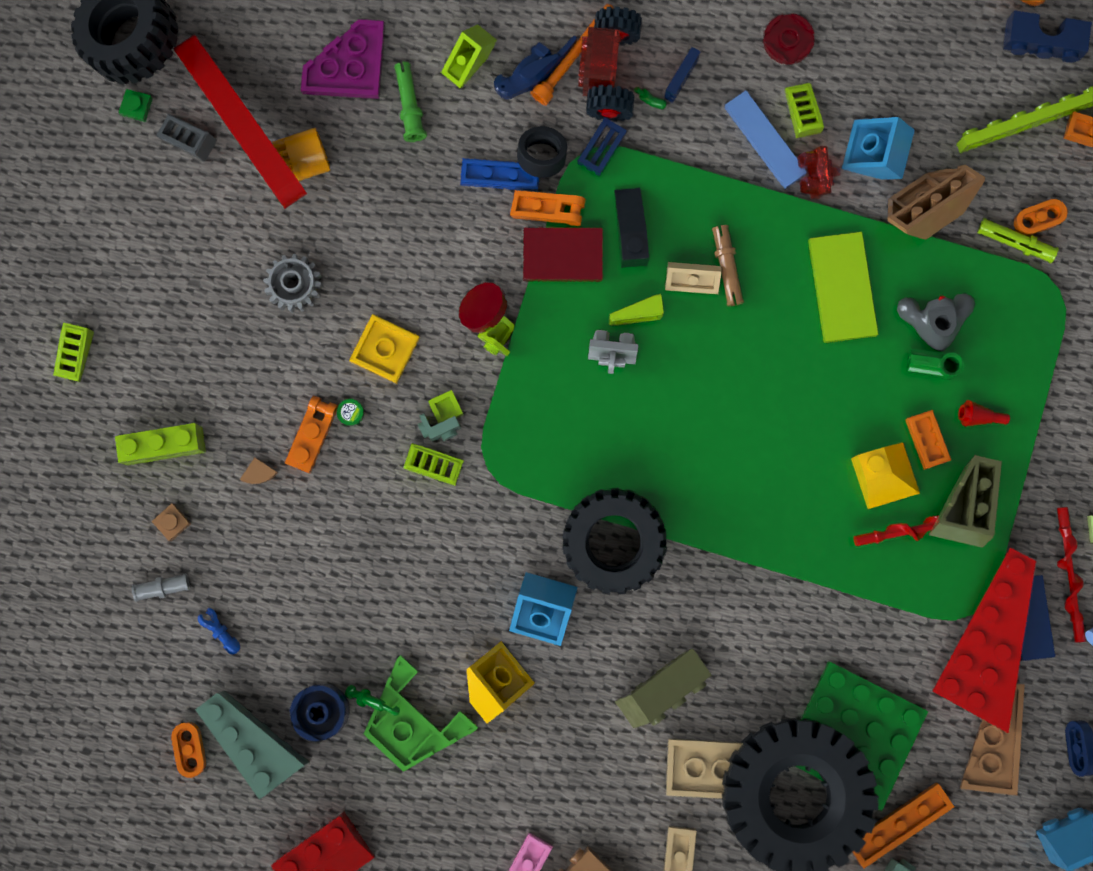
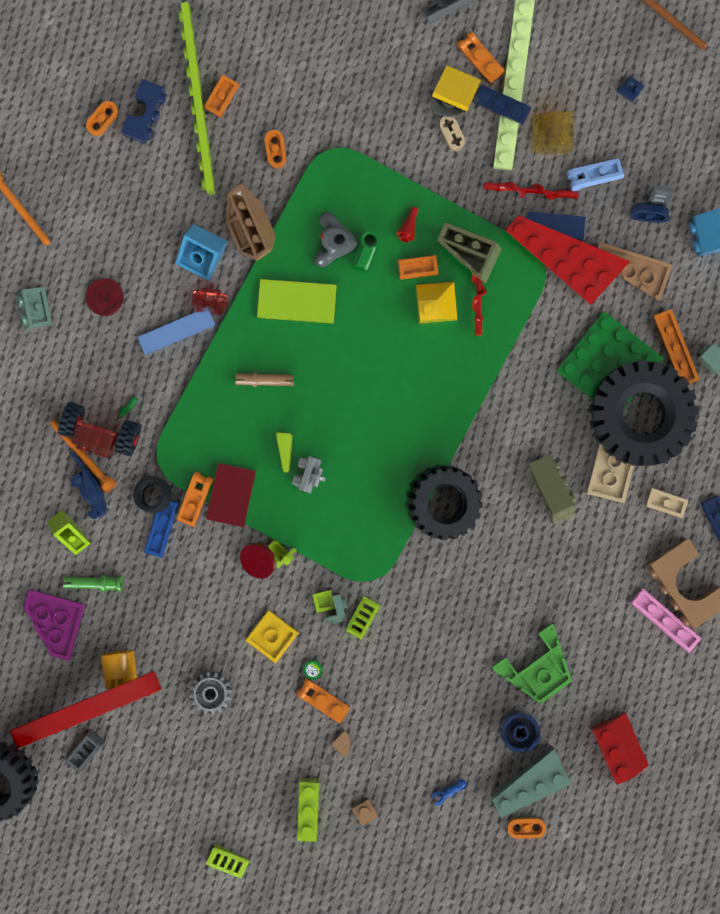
camera: 75 degrees left, 5 degrees up
green plate [118,89,153,122] -> none
light grey pin [132,573,190,602] -> none
green piece [345,685,400,716] -> none
yellow slope [466,641,535,723] -> none
dark azure slope [509,572,578,646] -> none
dark blue tile [577,118,627,177] -> none
black slope [614,188,649,268] -> none
dark blue tile [664,47,701,103] -> none
tan plate [665,262,721,294] -> none
lime slope [784,83,824,138] -> none
lime pin [977,218,1059,263] -> none

